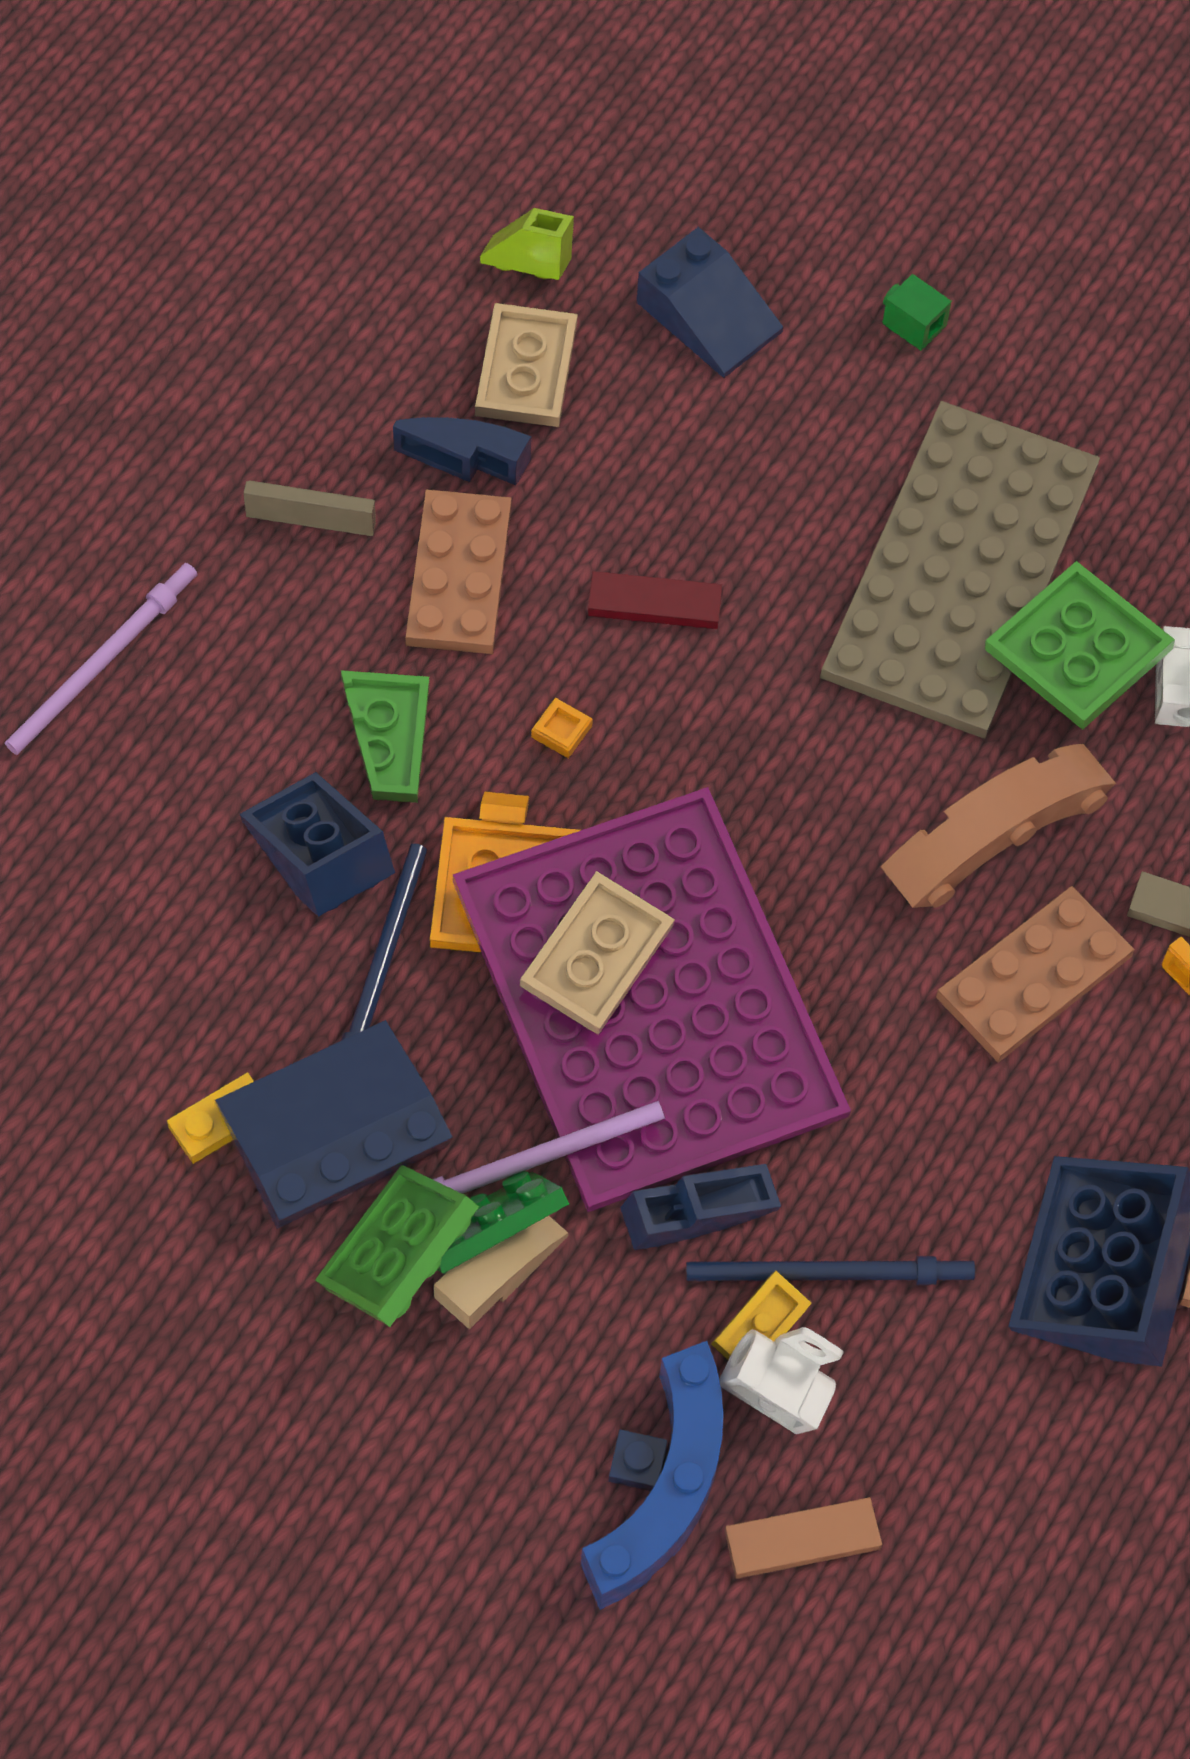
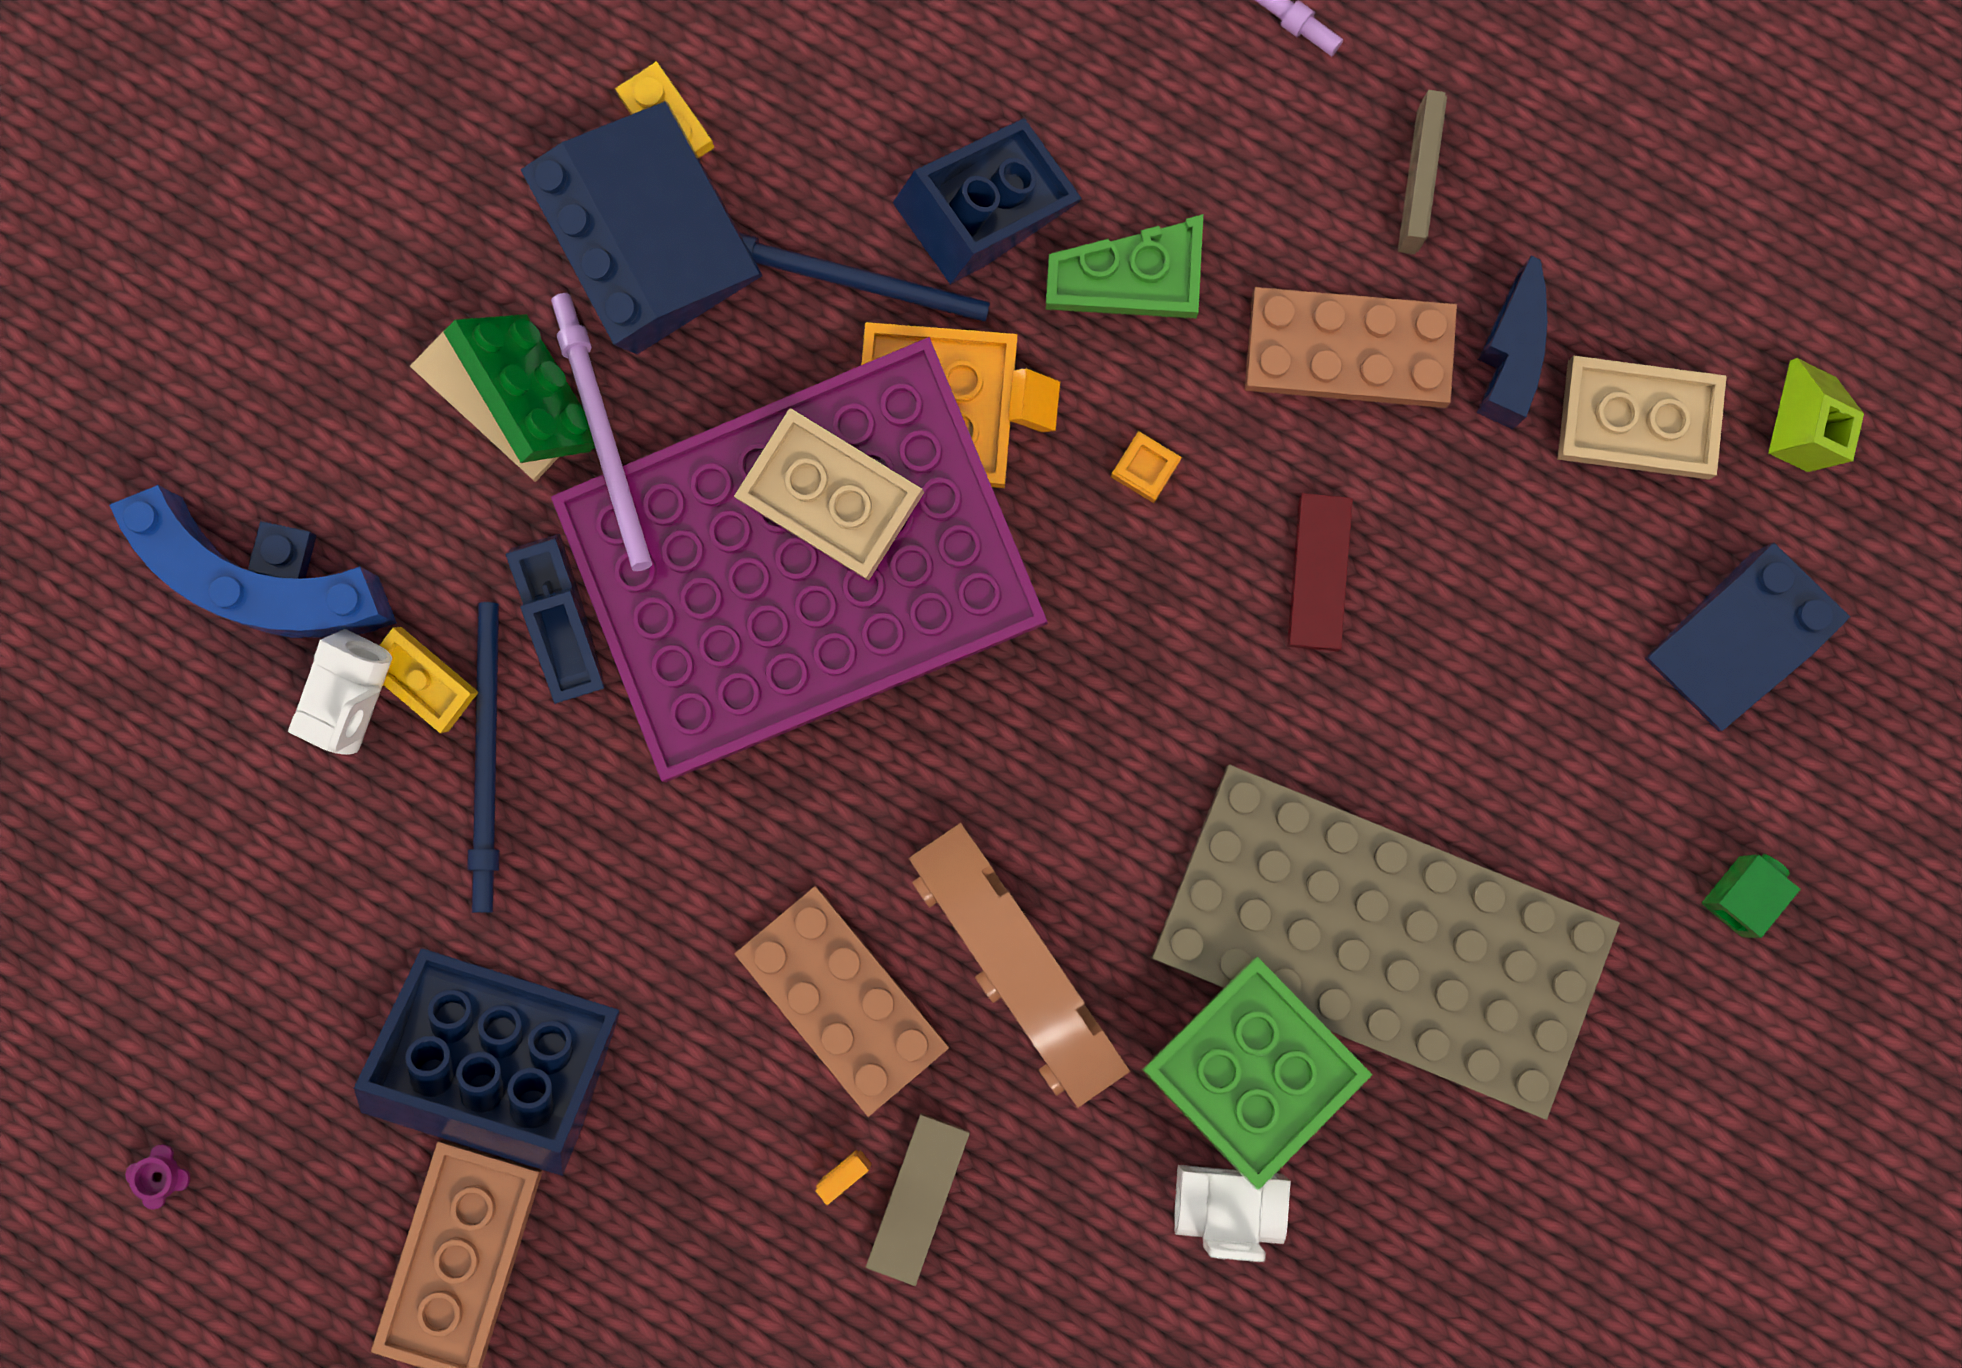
camera: 95 degrees right, 20 degrees up
bright green plate [315,1165,479,1327] -> none
nougat tile [724,1497,882,1579] -> none

